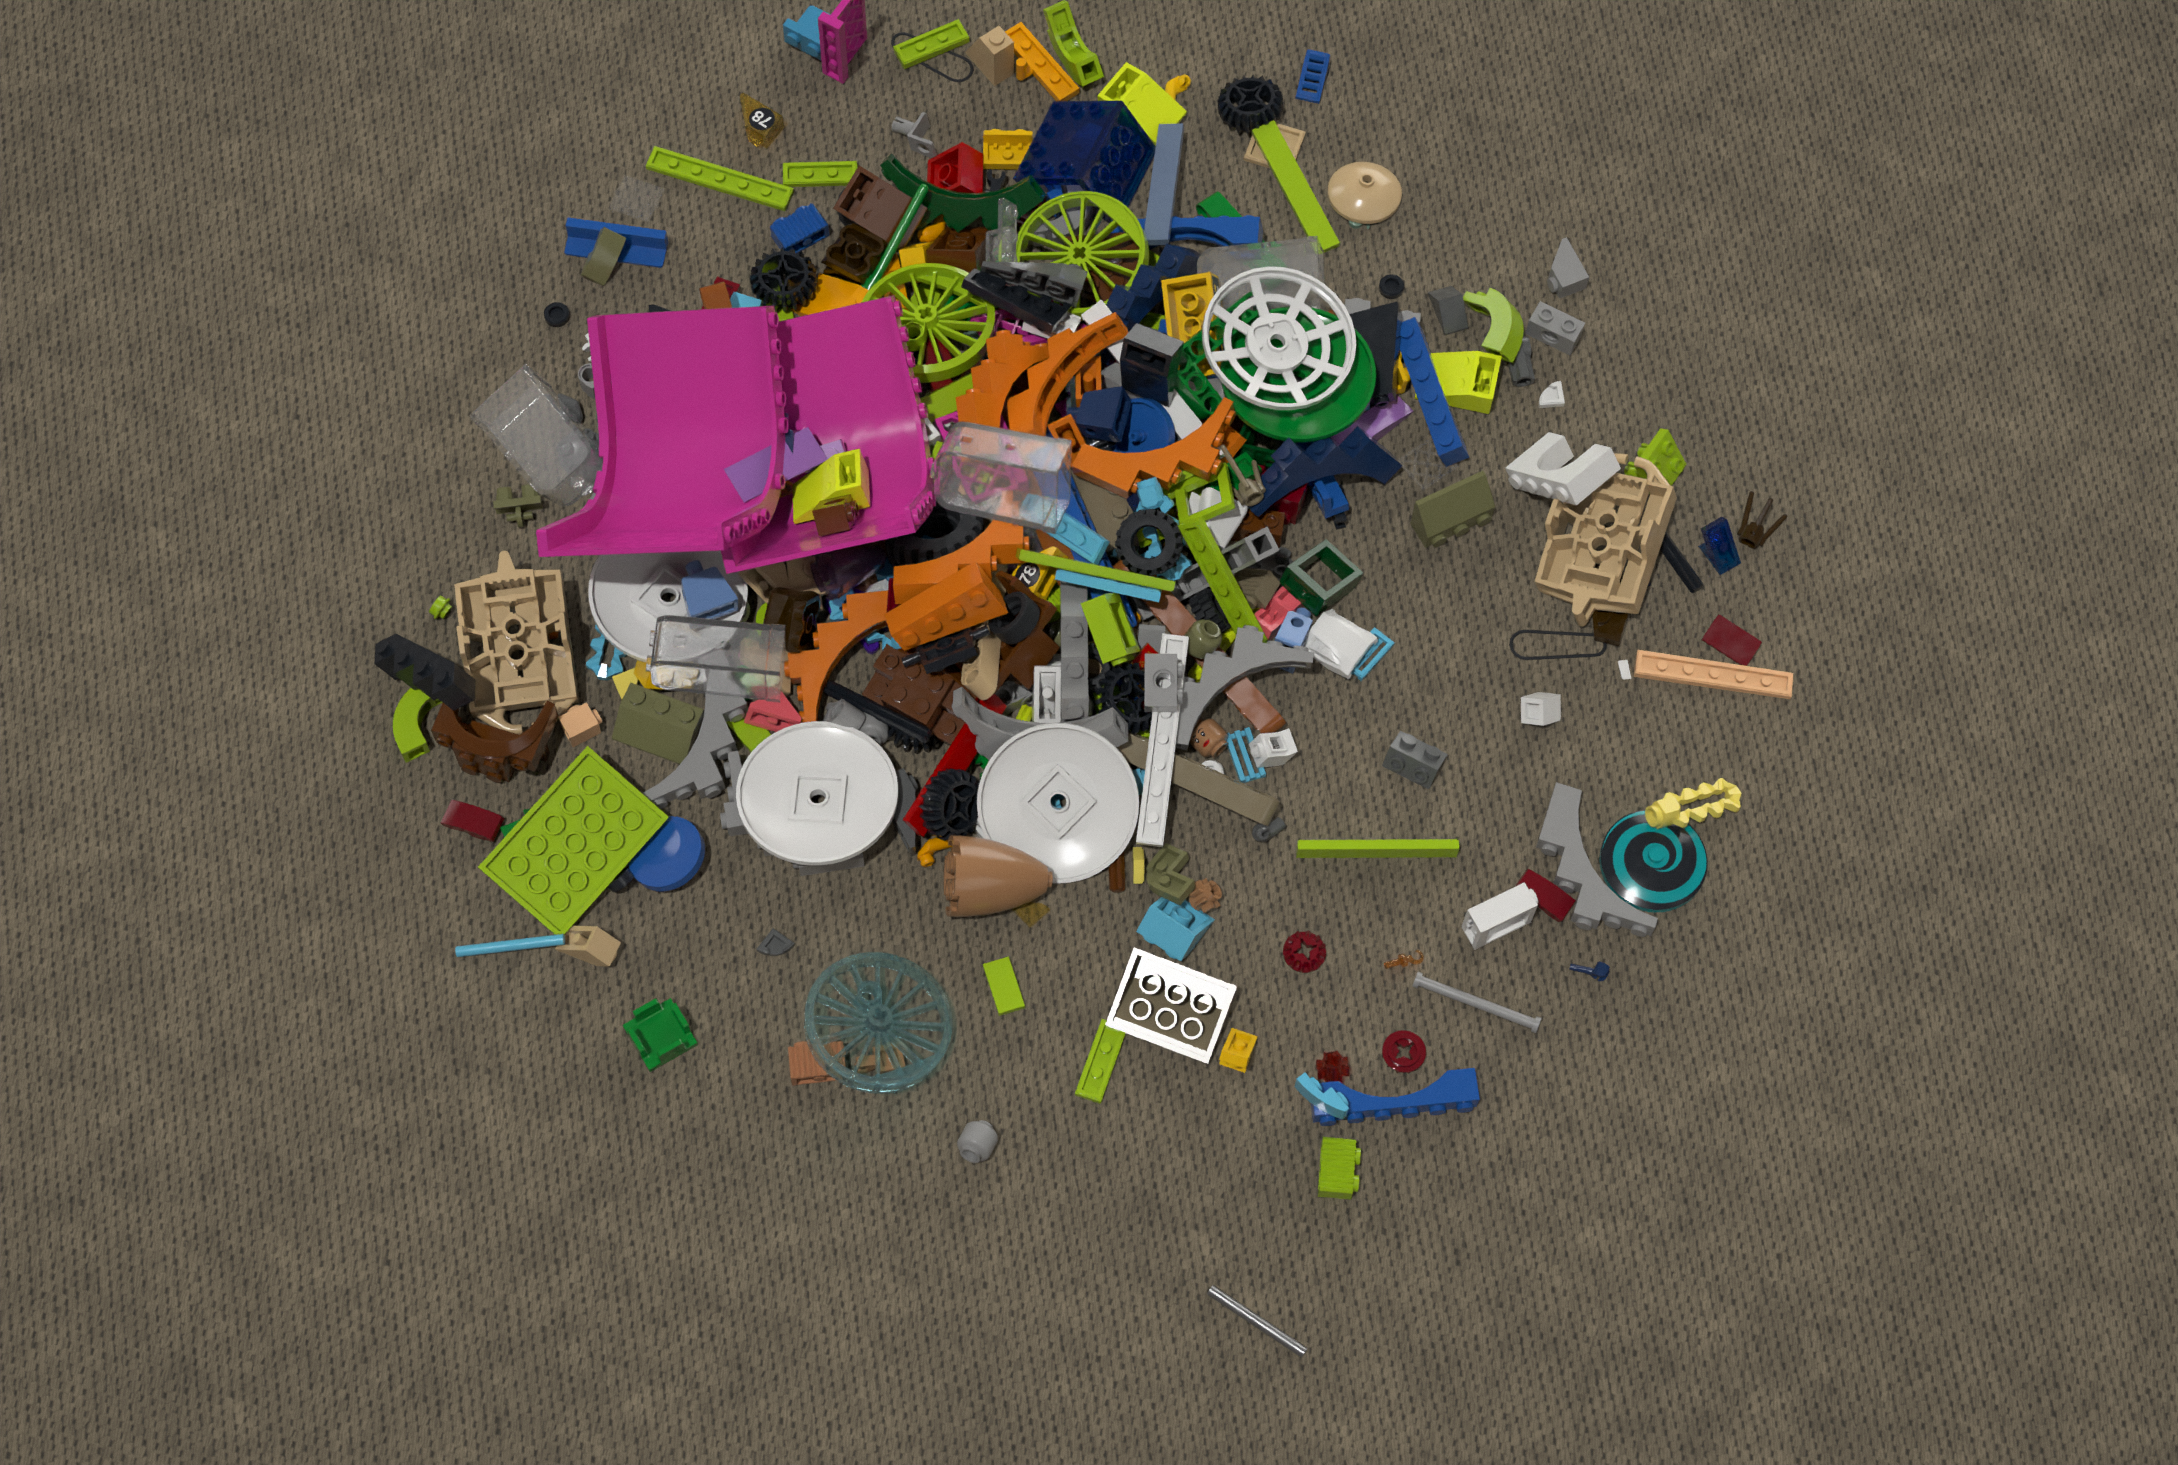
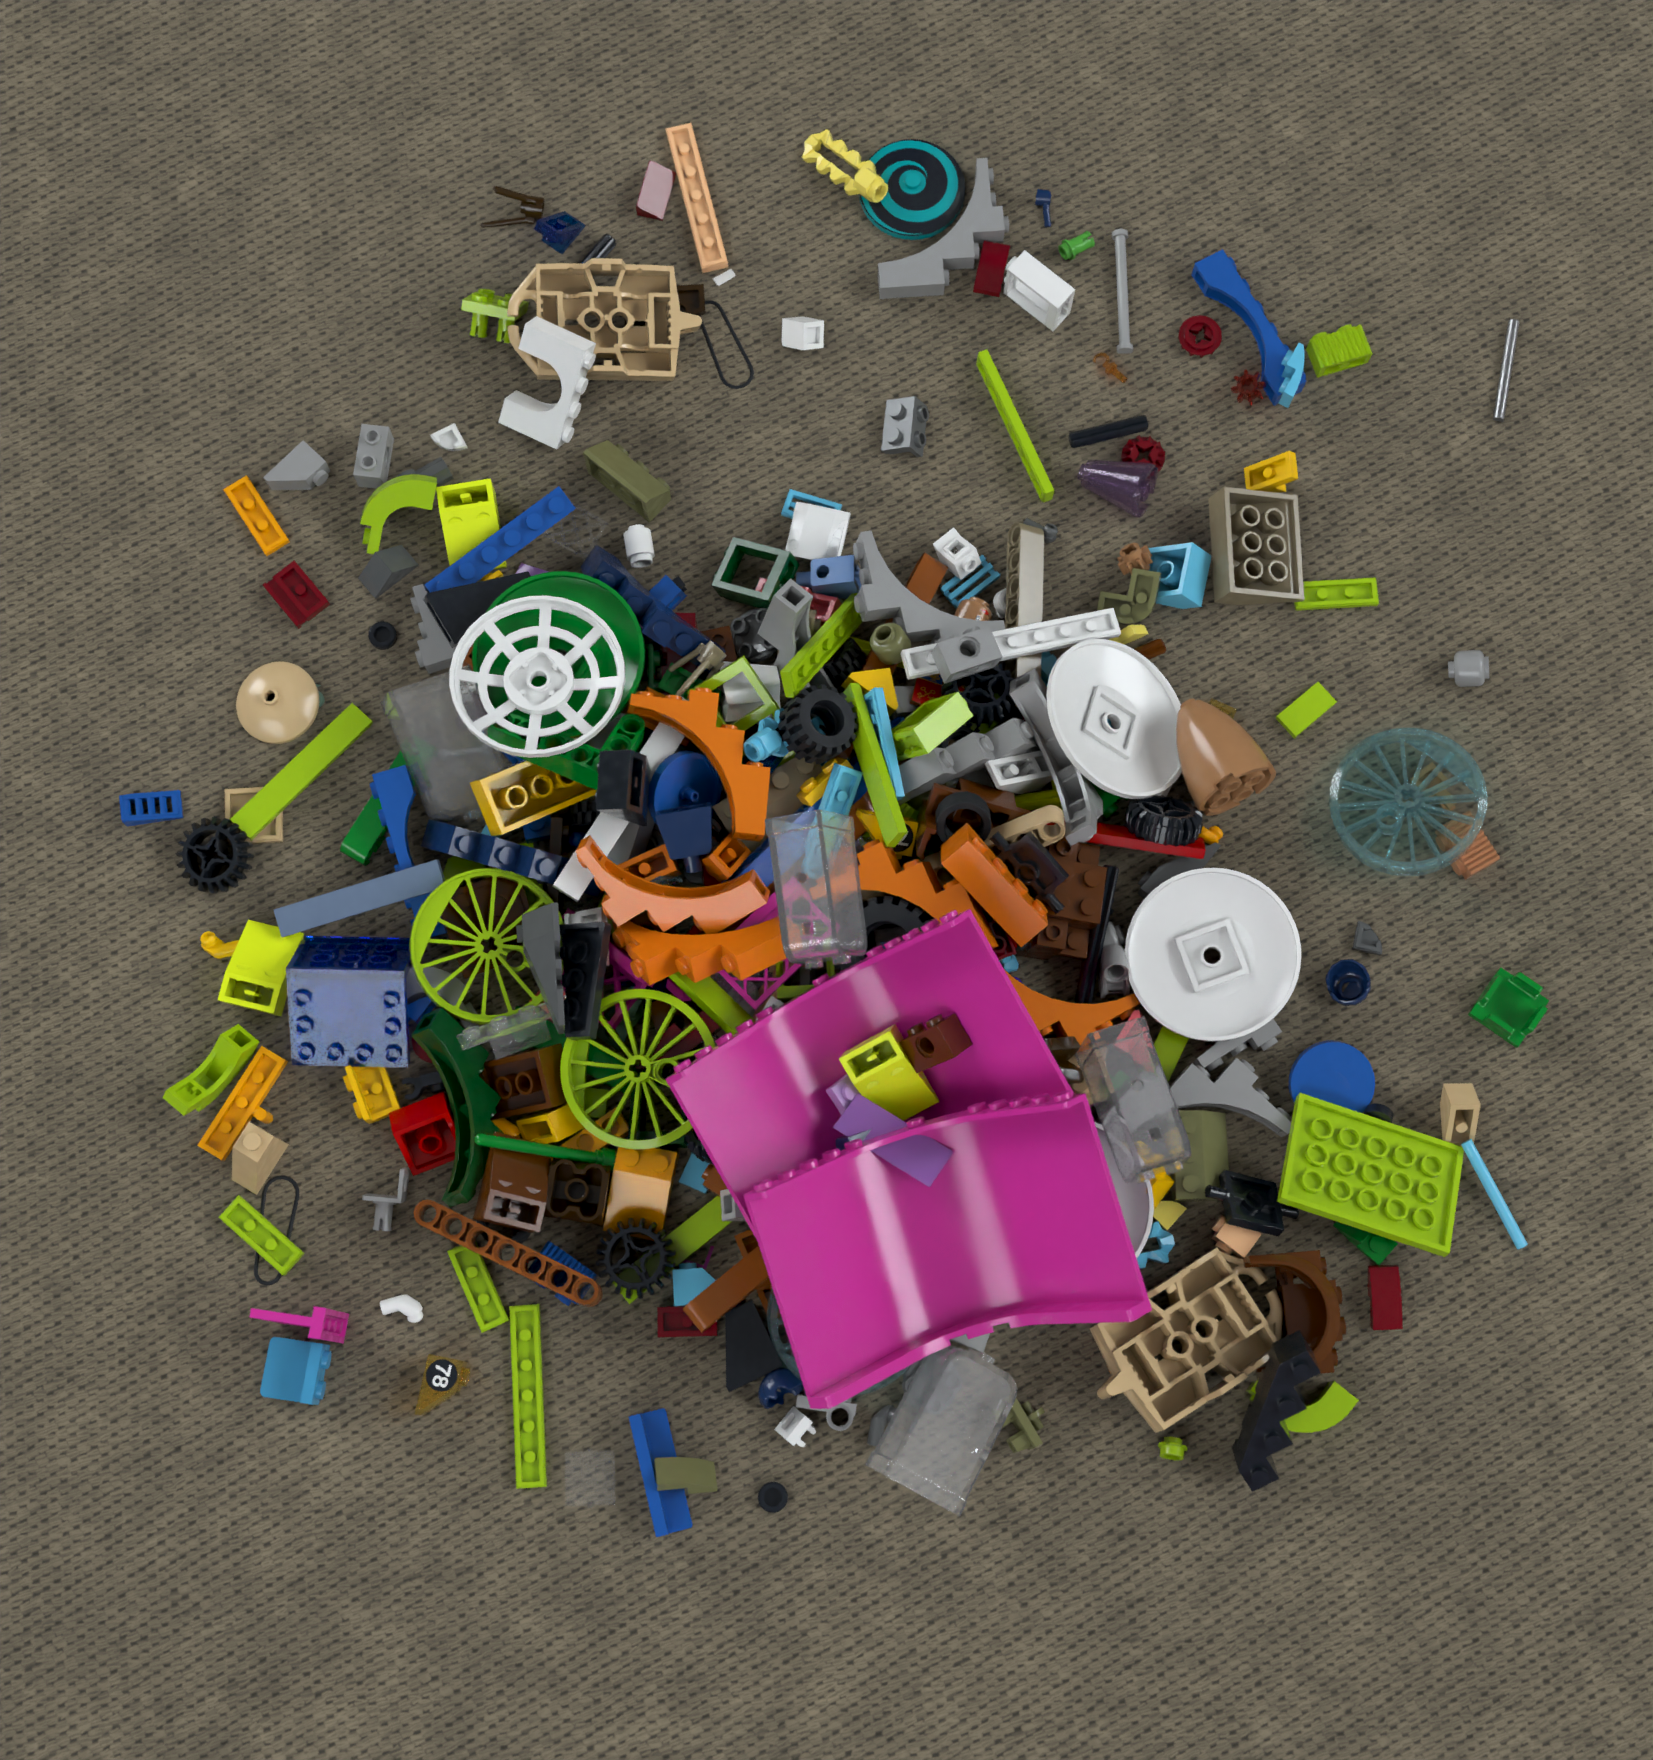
camera: 110 degrees left, 10 degrees up
none -> light orange tile [223,475,290,556]
none -> dark red plate [263,560,330,629]
none -> white arm [380,1295,423,1323]
none -> dark orange beam [414,1200,603,1307]
none -> white brick [623,524,655,568]
none -> yellow plate [796,758,853,807]
none -> yellow slope [841,668,898,717]
none -> bright green pin [1058,231,1095,260]
none -> black axle [1069,415,1148,448]
none -> clear purple cone [1078,460,1158,518]
none -> black plate [1205,1170,1299,1237]
none -> dark blue hair [1325,959,1371,1006]

